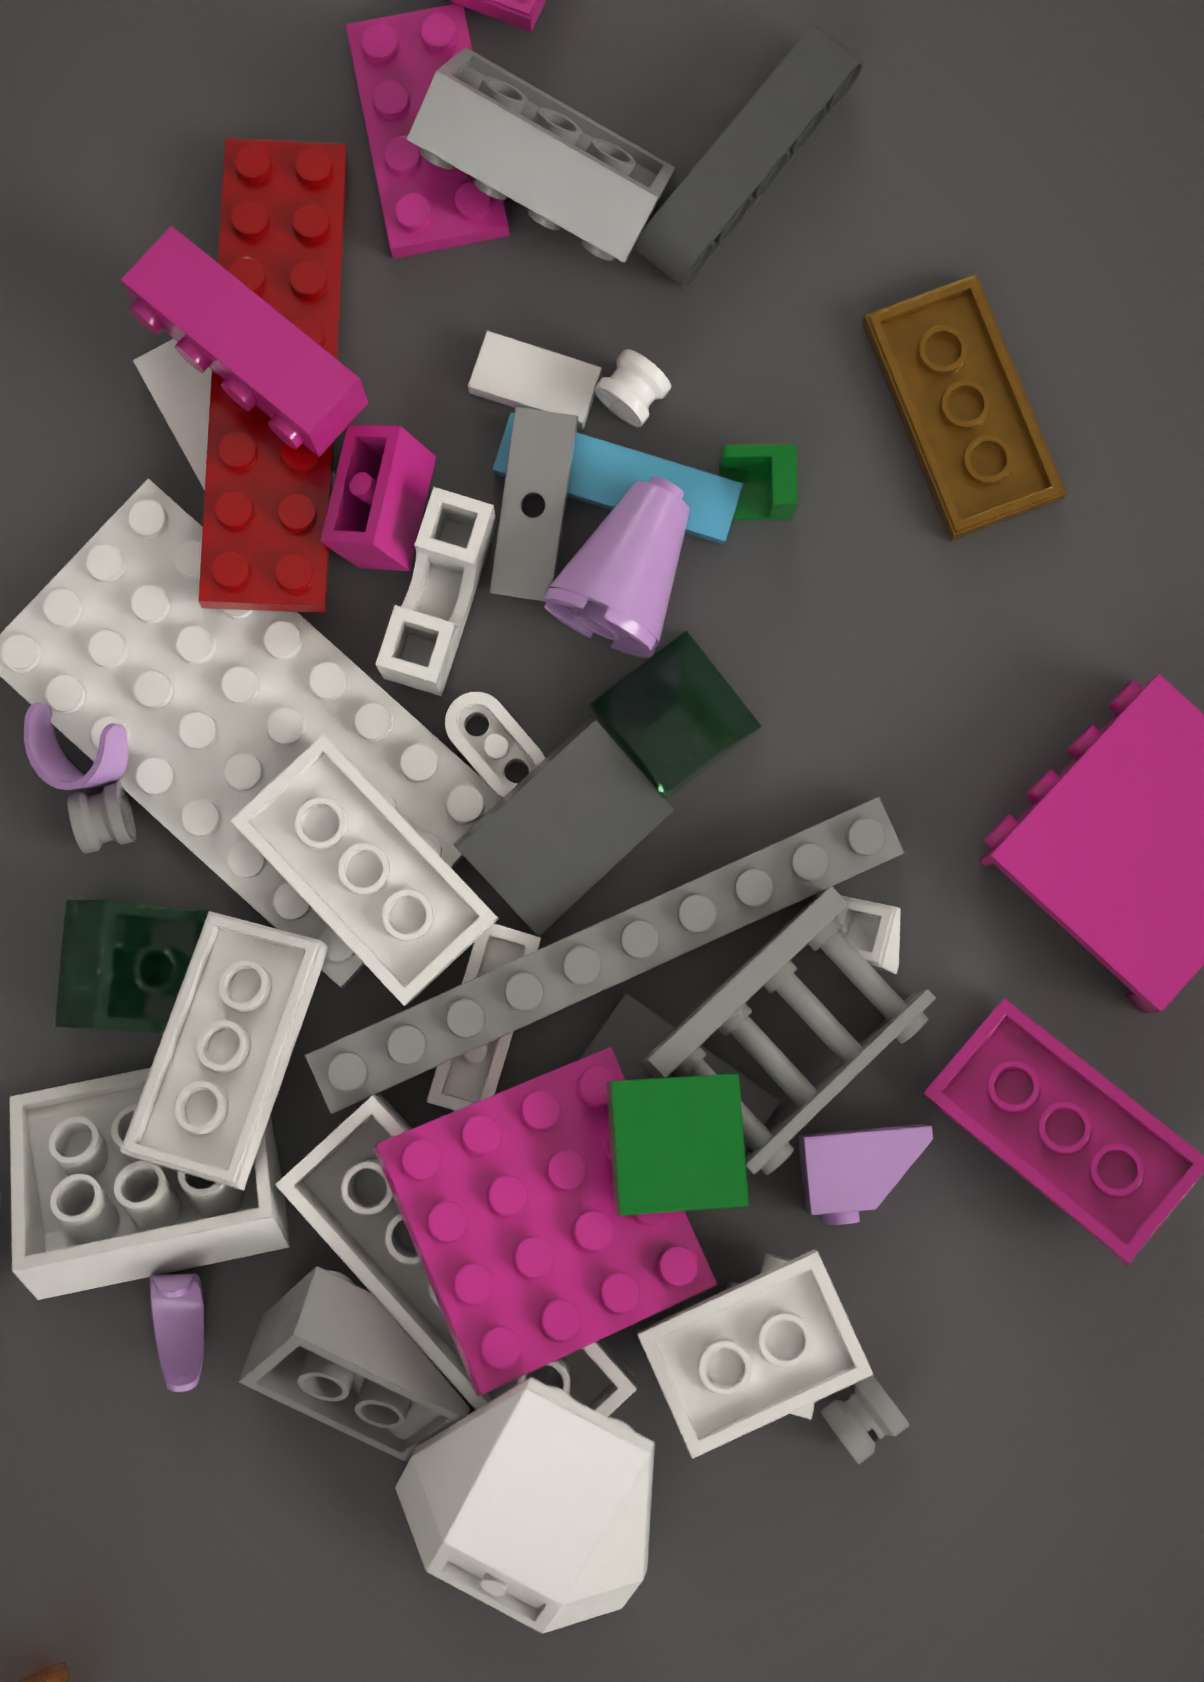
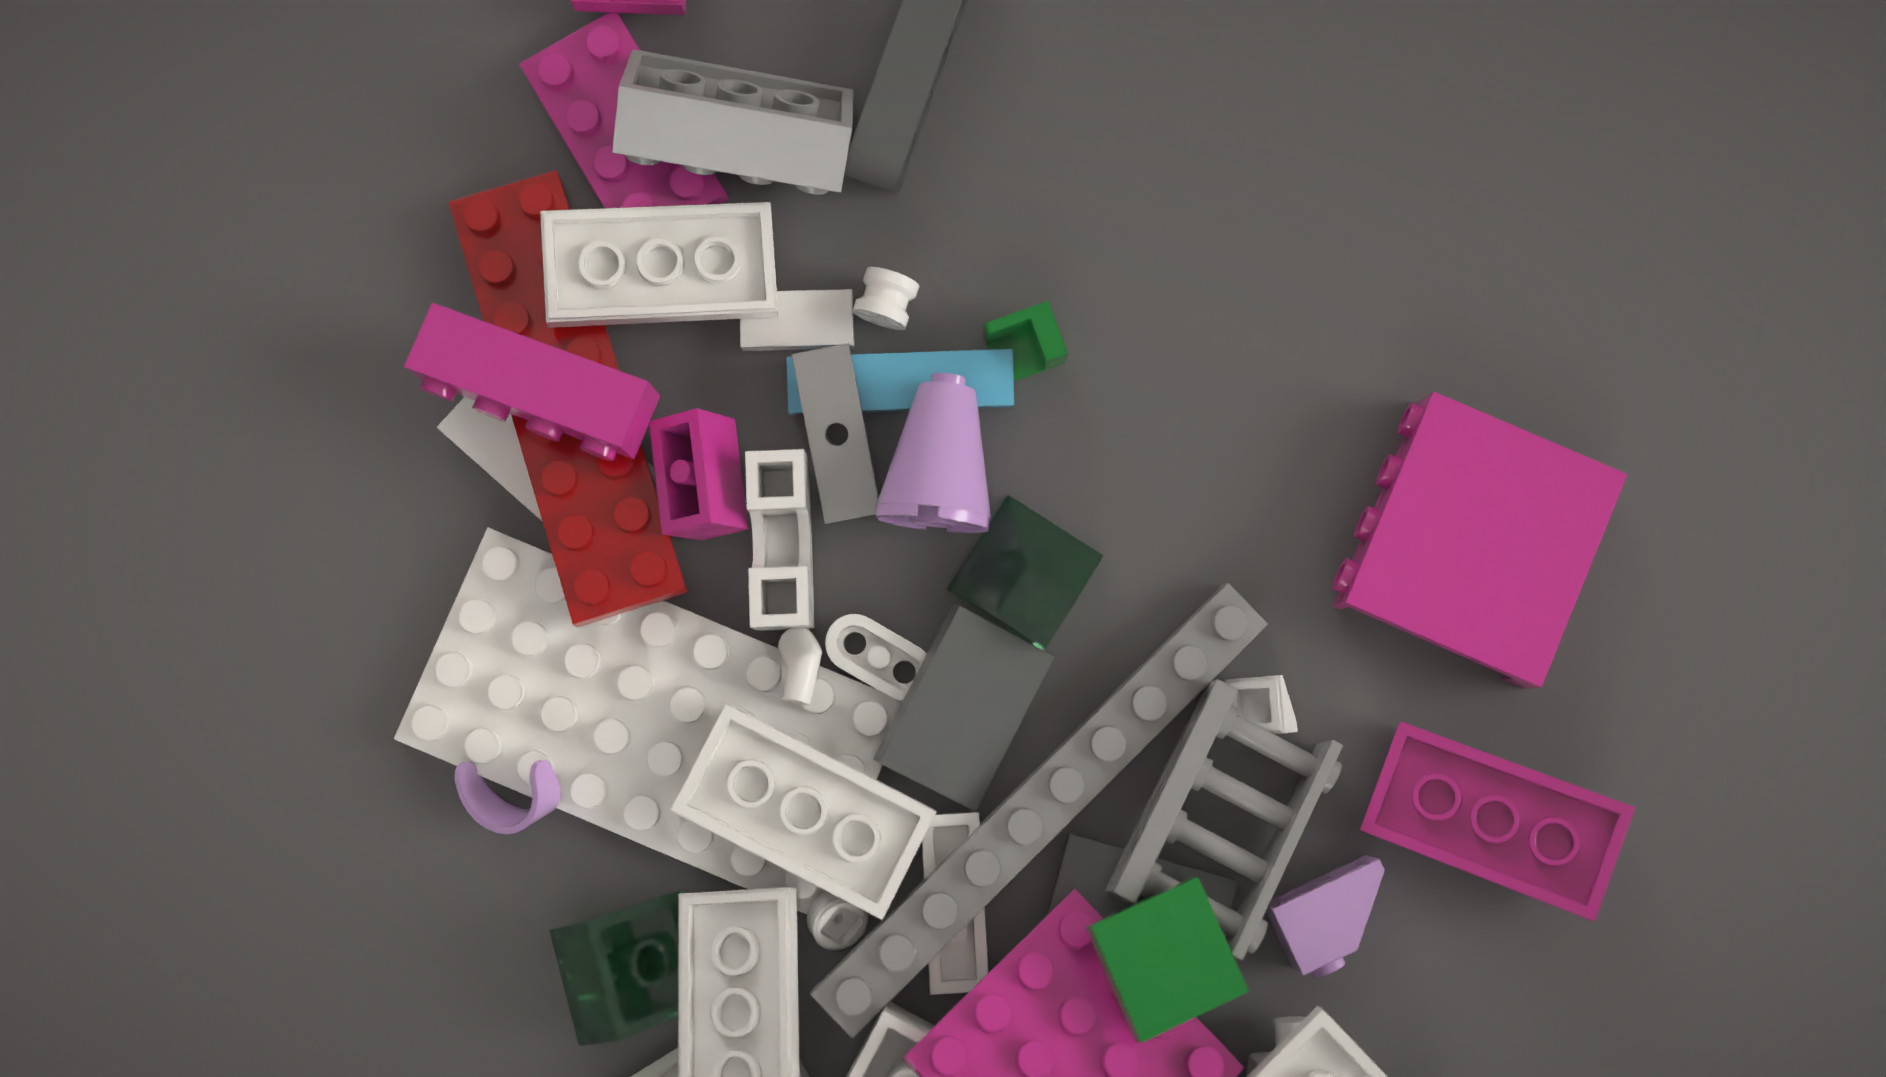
camera: 15 degrees left, 0 degrees up
light grey wheel [68,782,136,854] -> none
pearl gold tile [862,274,1067,542] -> none
none -> white tile [540,202,778,328]
none -> white arm [778,628,822,705]
none -> white tile [807,891,868,950]

